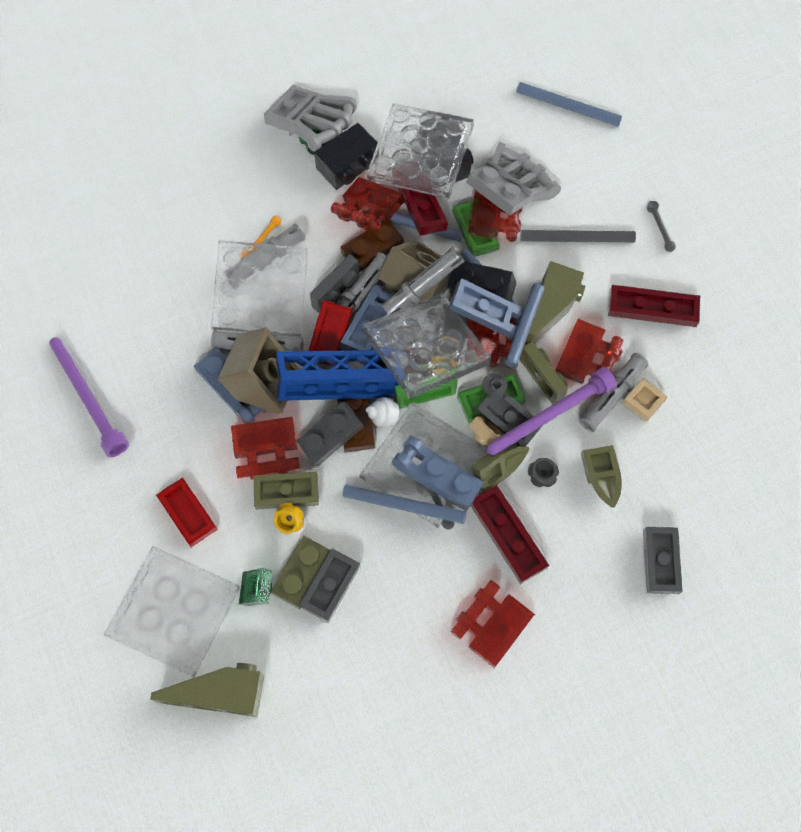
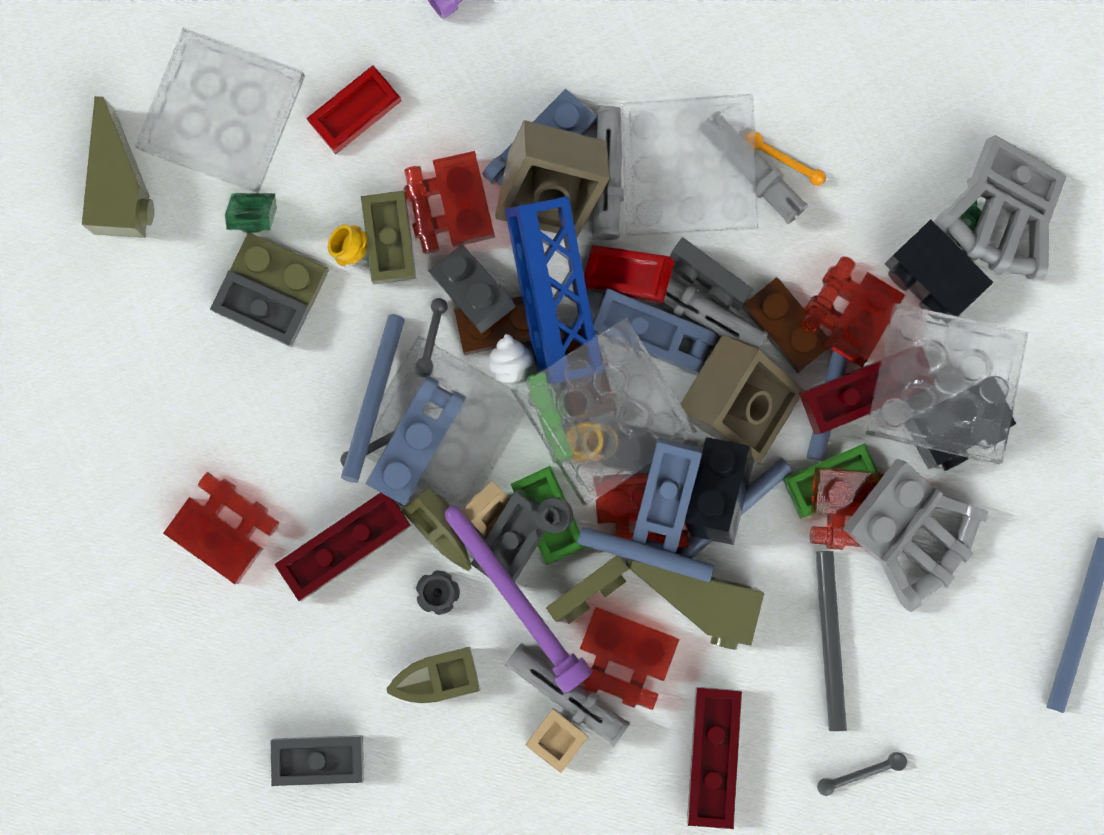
camera: 90 degrees right, 15 degrees up
light grey pin [382,246,465,319] -> none
none -> dark grey hinge [415,298,448,377]

